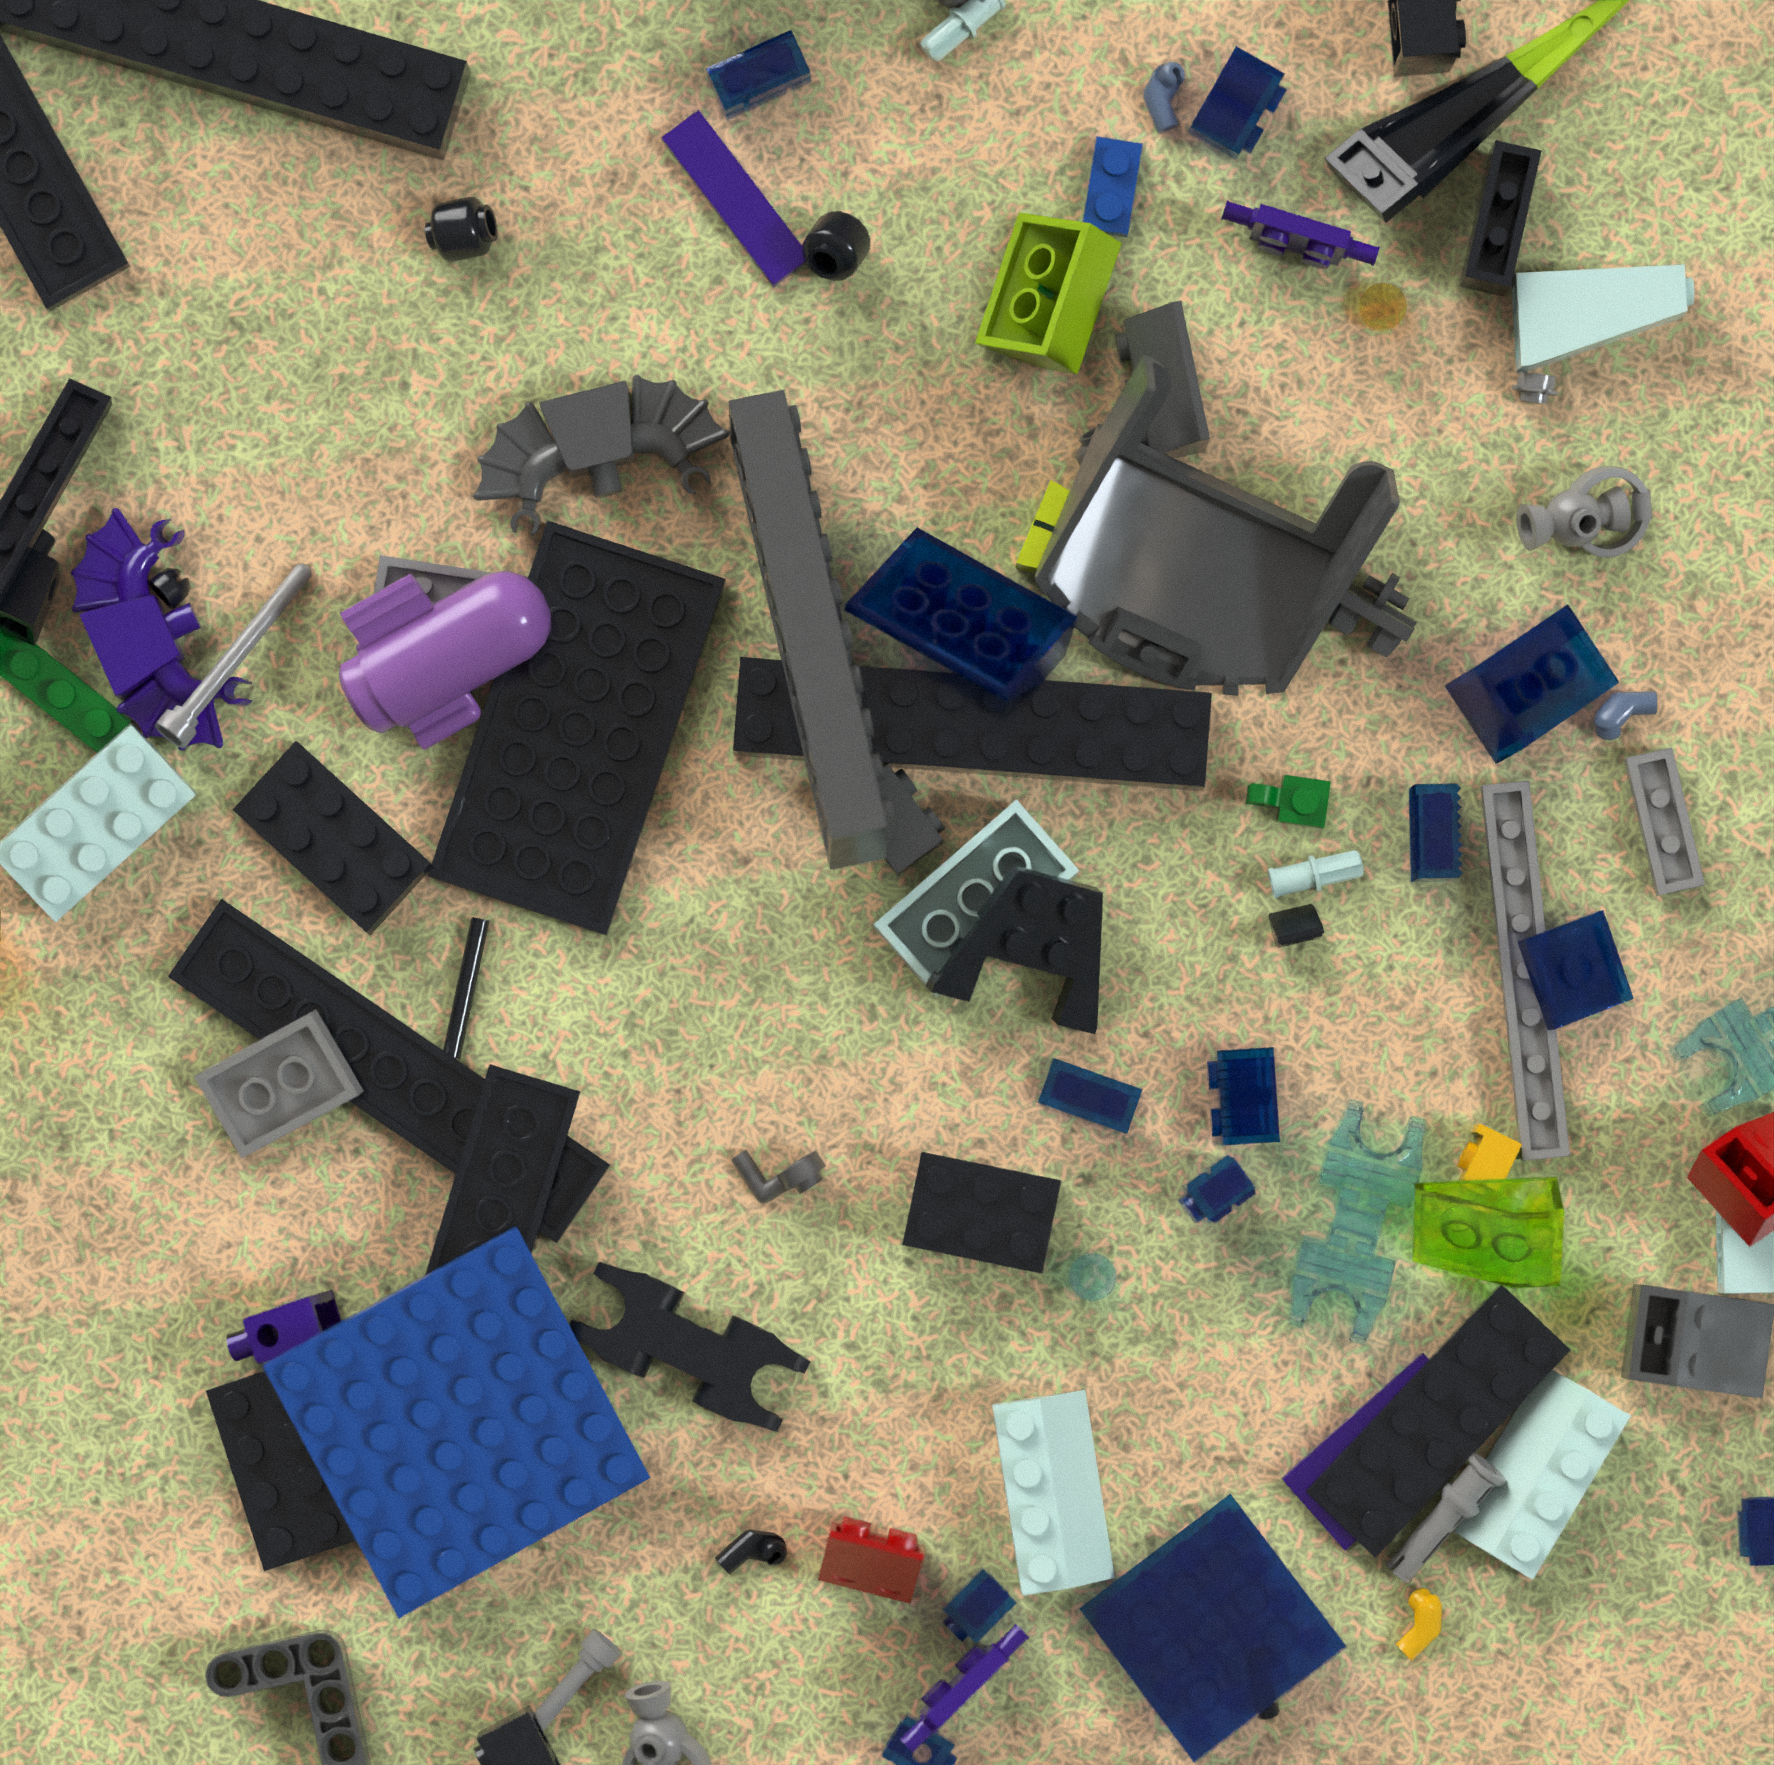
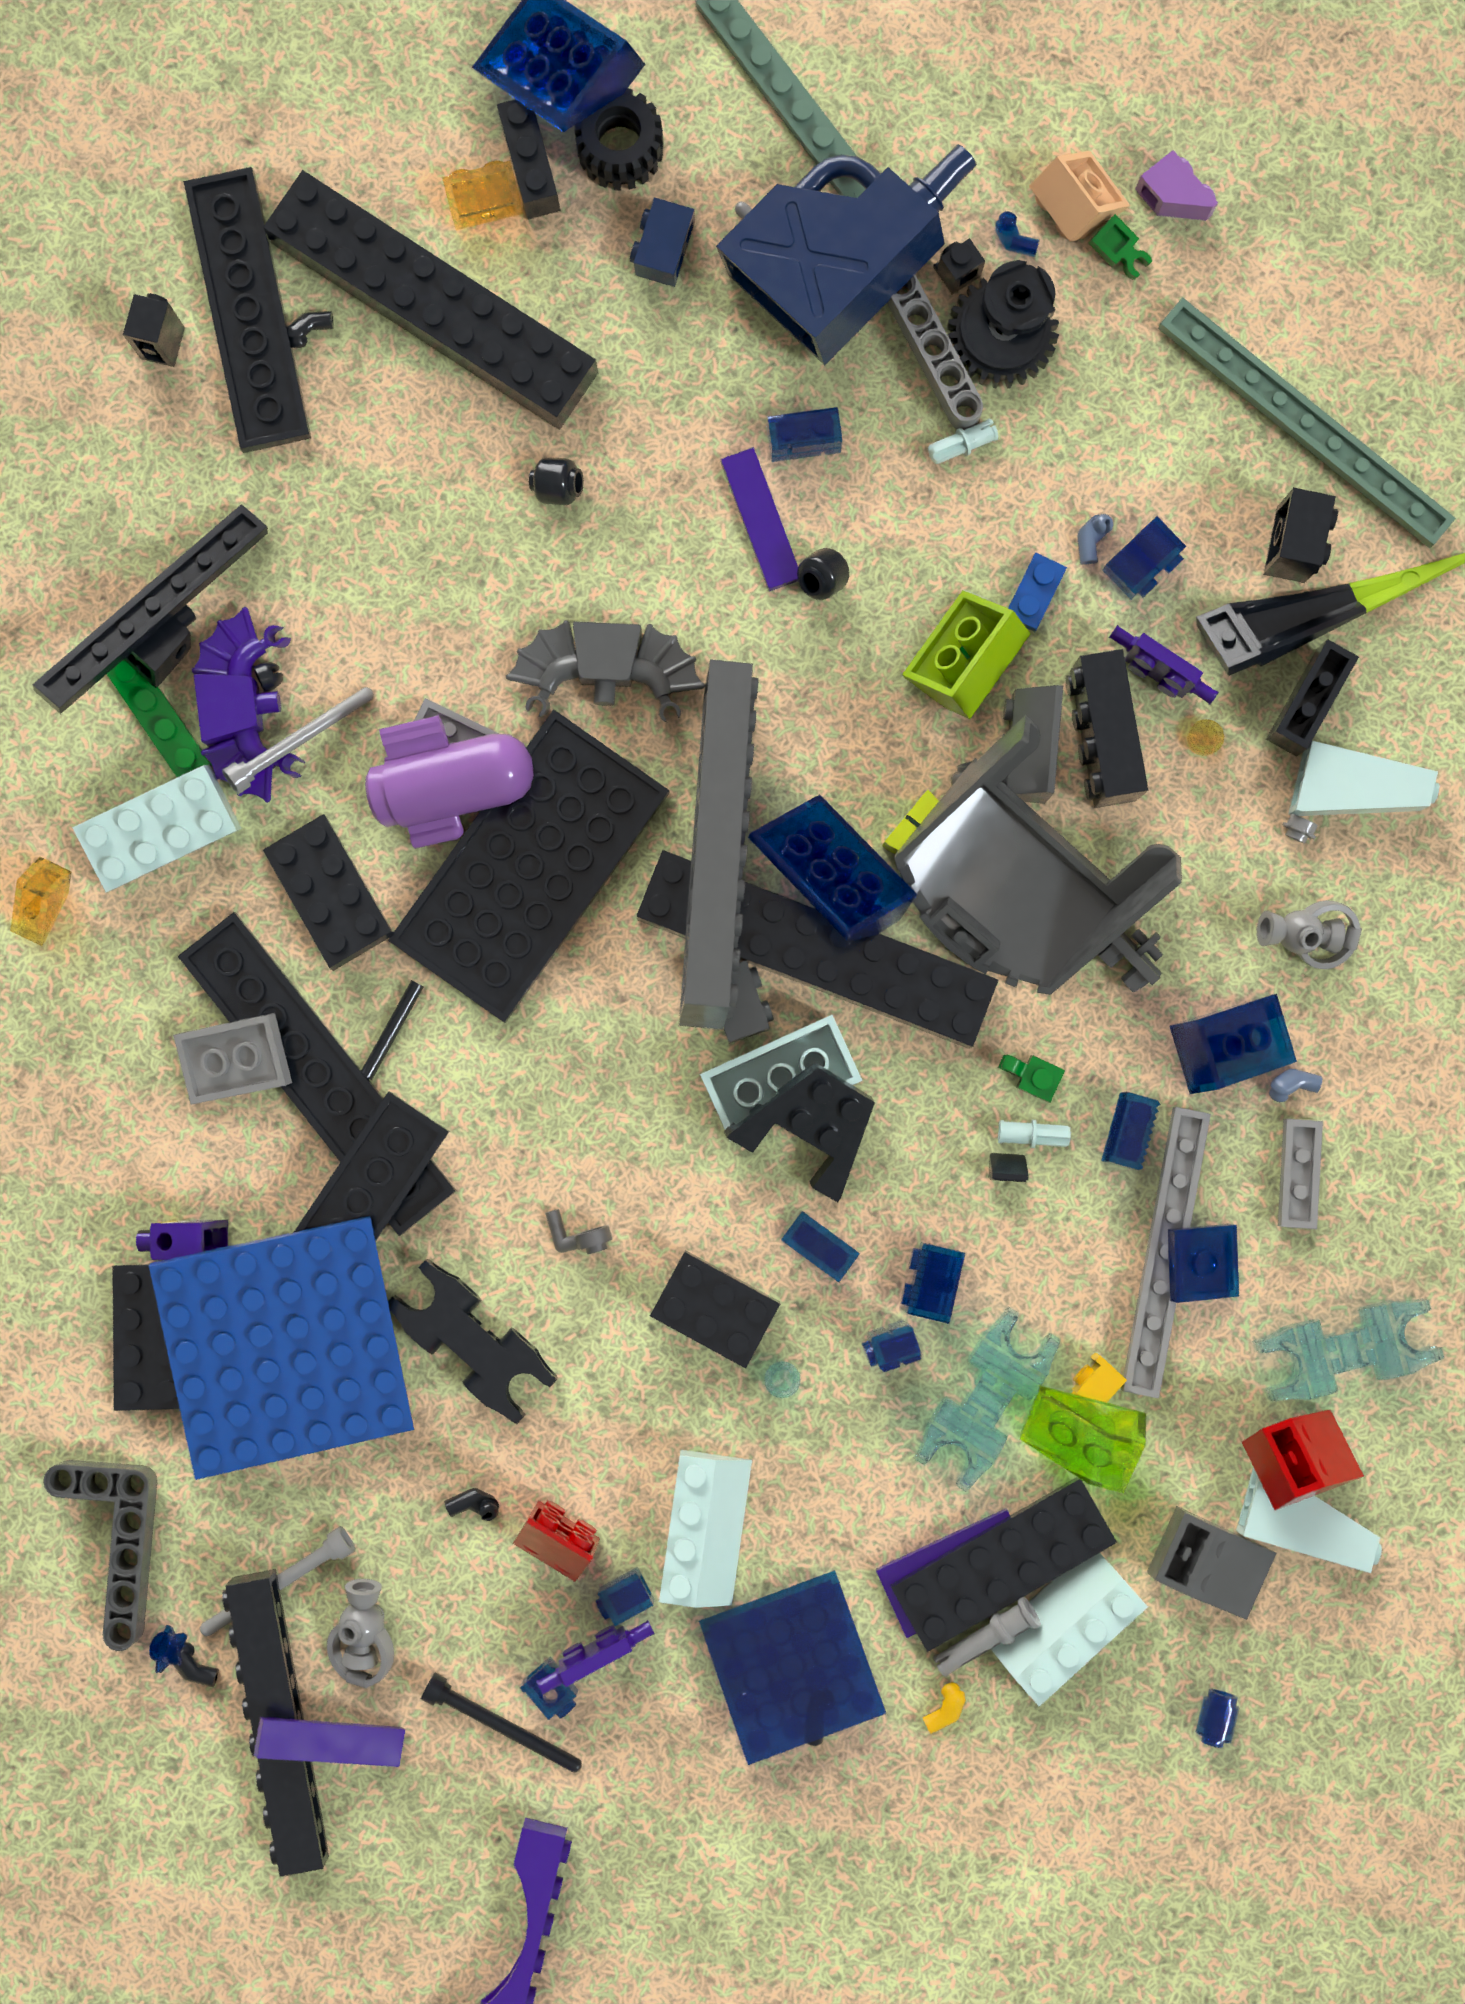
camera: 15 degrees right, 0 degrees up
none -> black arm [287,311,334,348]
none -> black brick [1066,649,1149,808]

